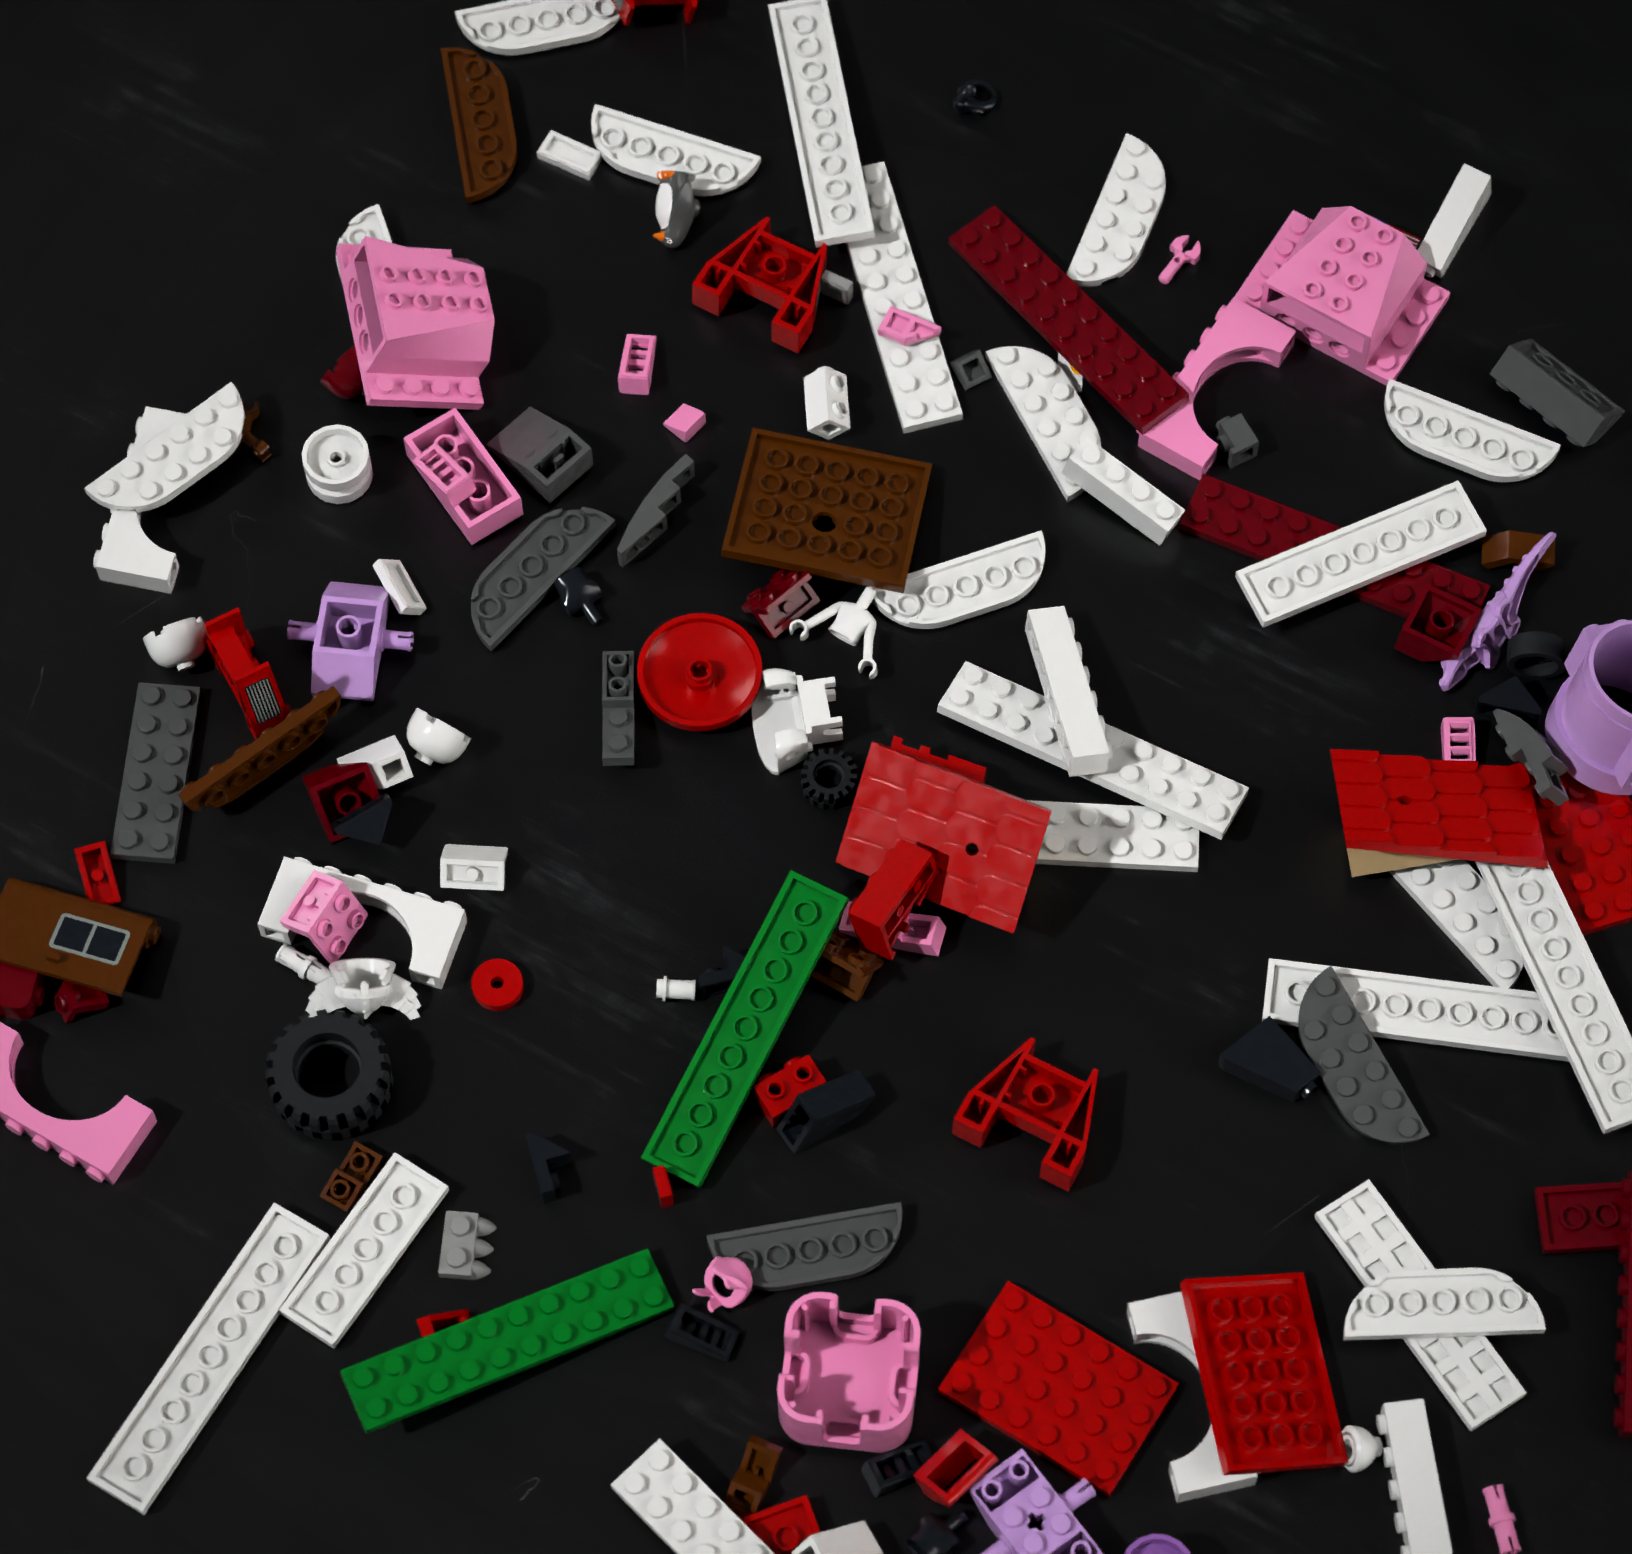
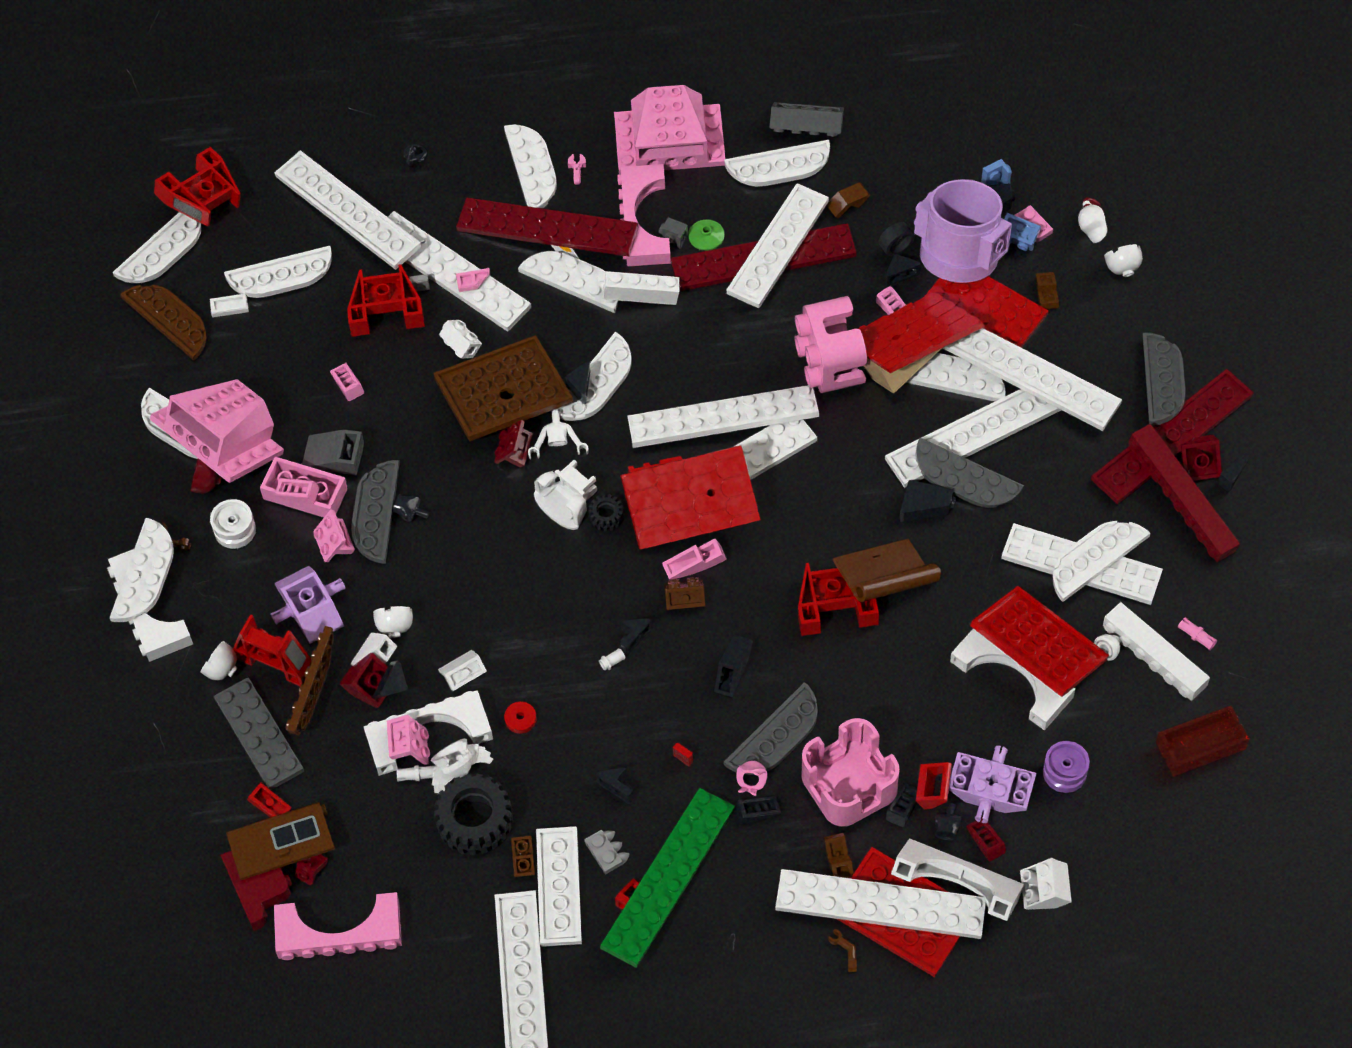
camera: 35 degrees left, 5 degrees down
white tile [372,559,427,615] -> none
dark grey slope [602,651,635,766] -> none
dark grey slope [617,454,695,567] -> none
red dish [637,613,763,731] -> none
green plate [641,870,849,1188] -> none
dark grey animal [653,170,700,248] -> none
bright pink slope [663,403,706,443] -> none
red brick [753,1054,826,1129] -> none
red wedge [848,839,938,961] -> none
red plate [938,1281,1179,1498] -> none
dark grey slope [949,349,992,390] -> none
white brick [1025,606,1113,777] -> none
dark red slope [1394,583,1483,662] -> none
white slope [1417,163,1492,278] -> none
lavender animal [1439,532,1557,691] -> none
dark grey slope [1493,708,1569,806] -> none
none -> bright pink bracket [313,510,355,562]
none -> black slope [565,362,591,404]
none -> bright green dish [688,219,724,251]
none -> bright pink piece [795,296,867,393]
none -> reddish brown door [833,539,941,602]

